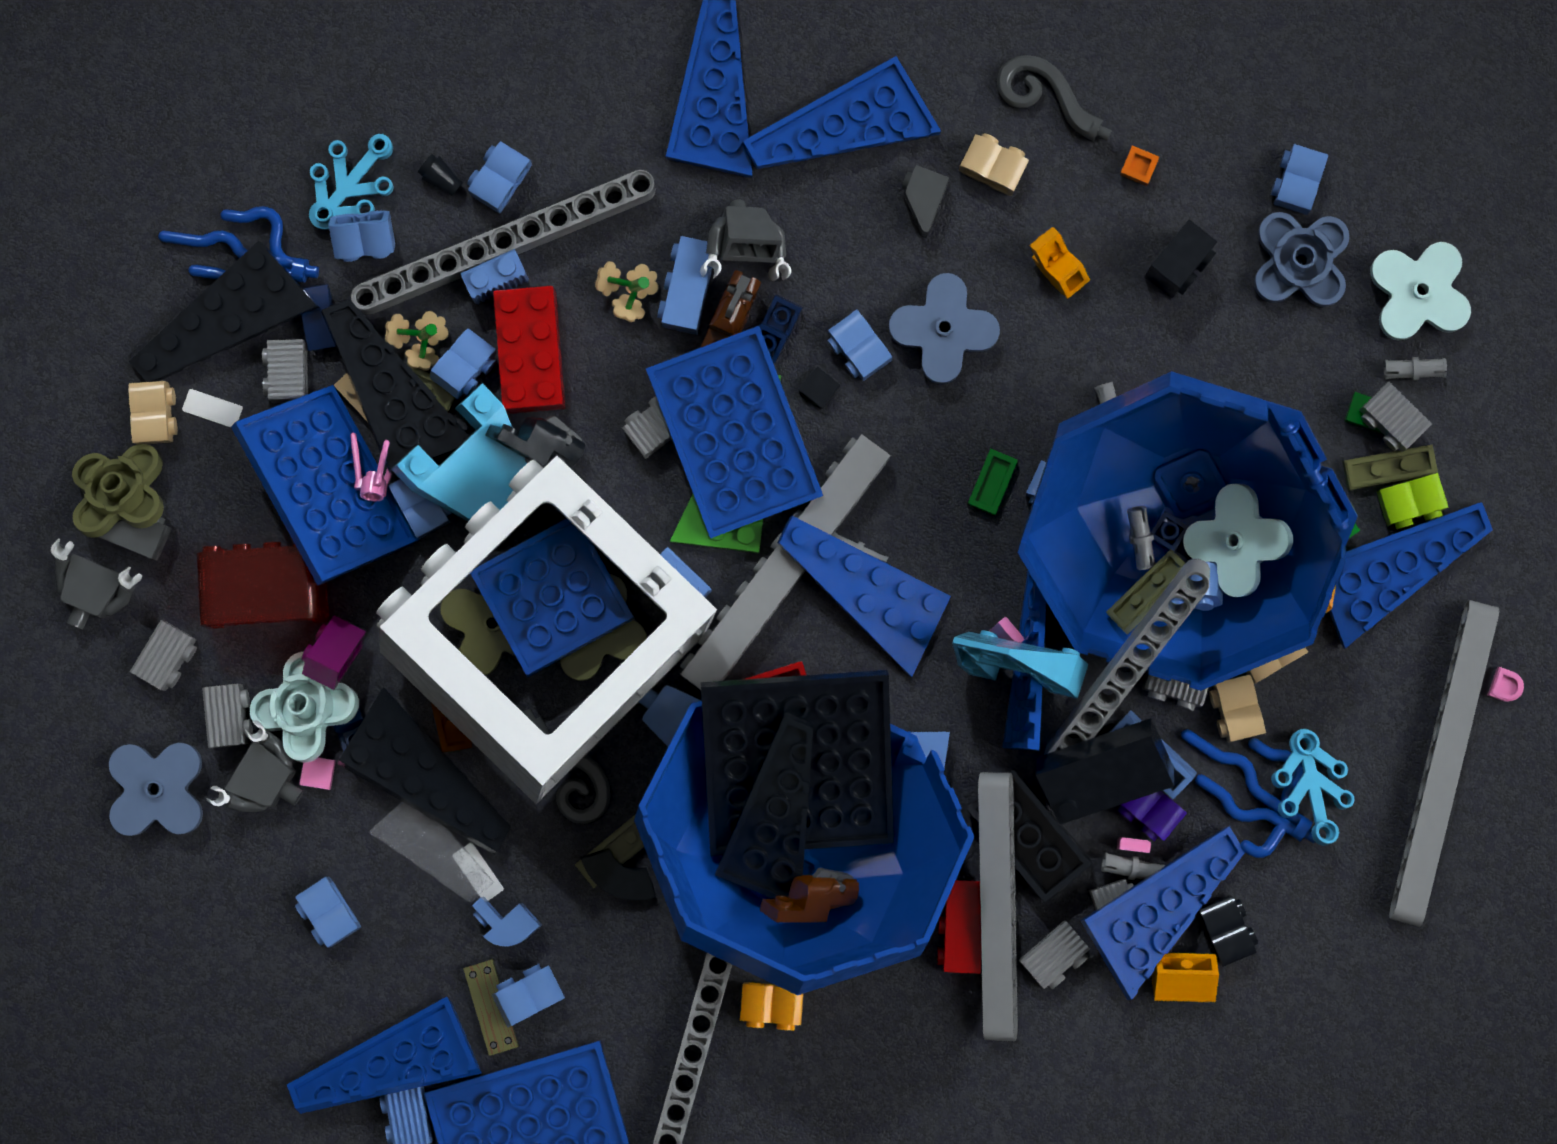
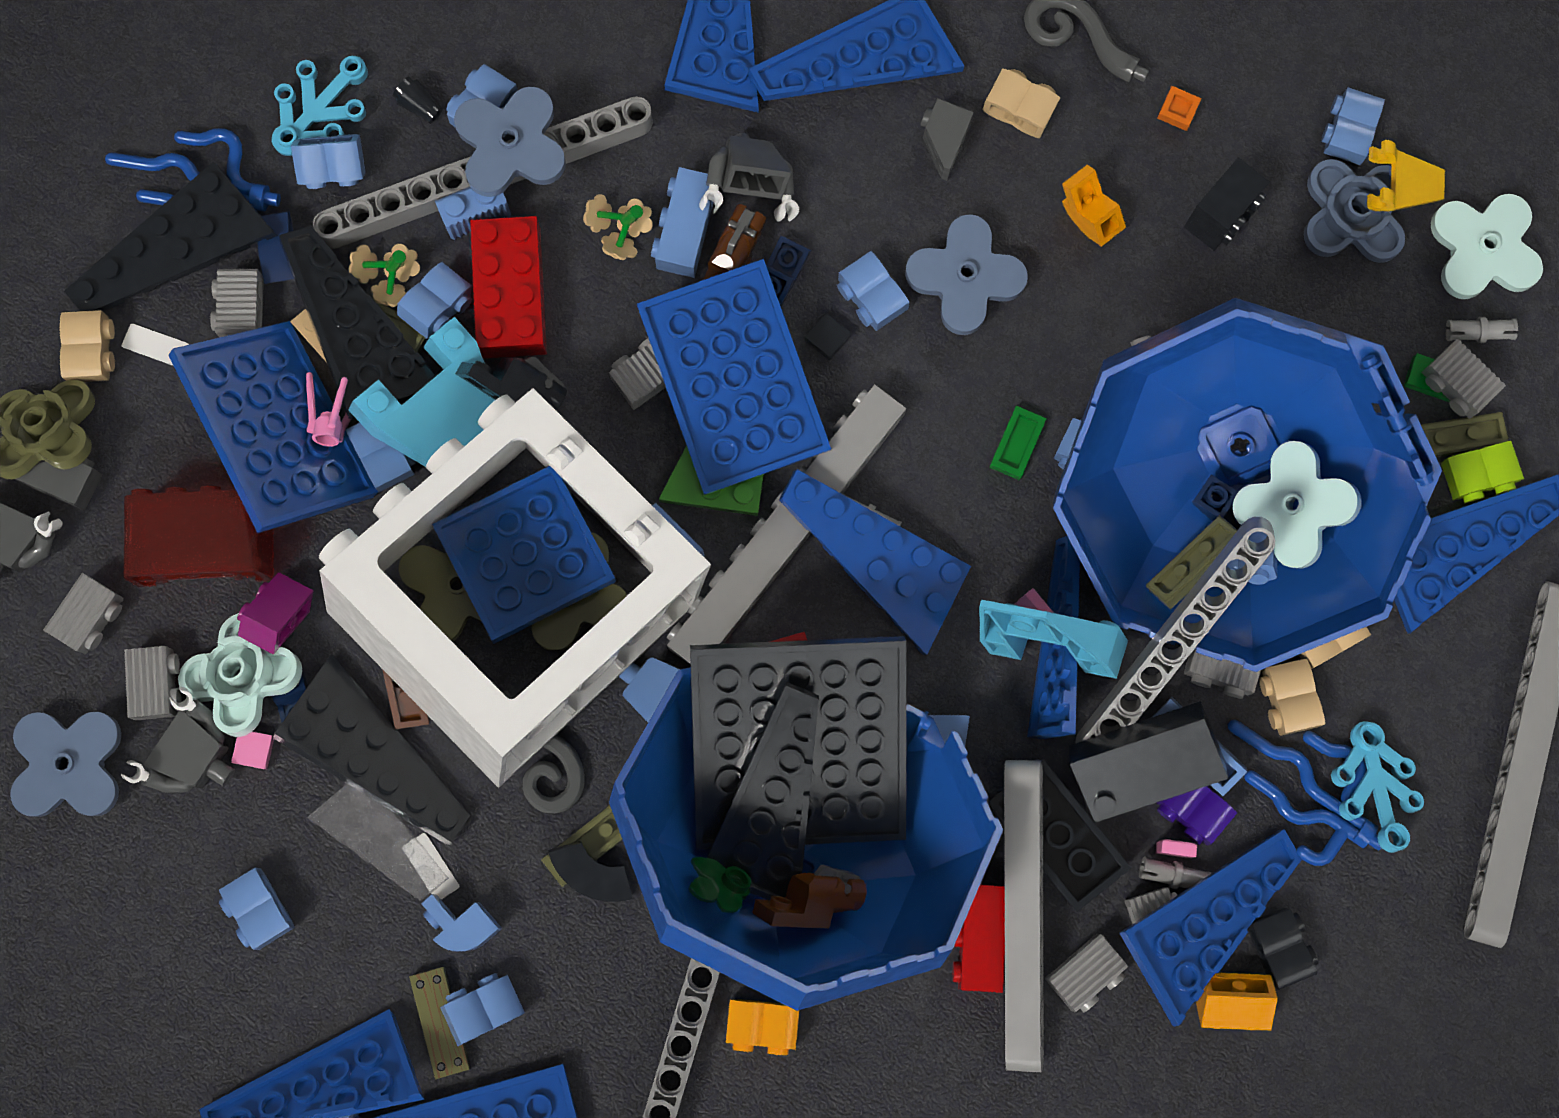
camera: 10 degrees left, 5 degrees down
light grey pin [1127,506,1156,570] -> none
none -> sand blue plant [454,87,566,197]
none -> dark green plate [688,857,751,913]
none -> yellow flag [1367,140,1445,211]

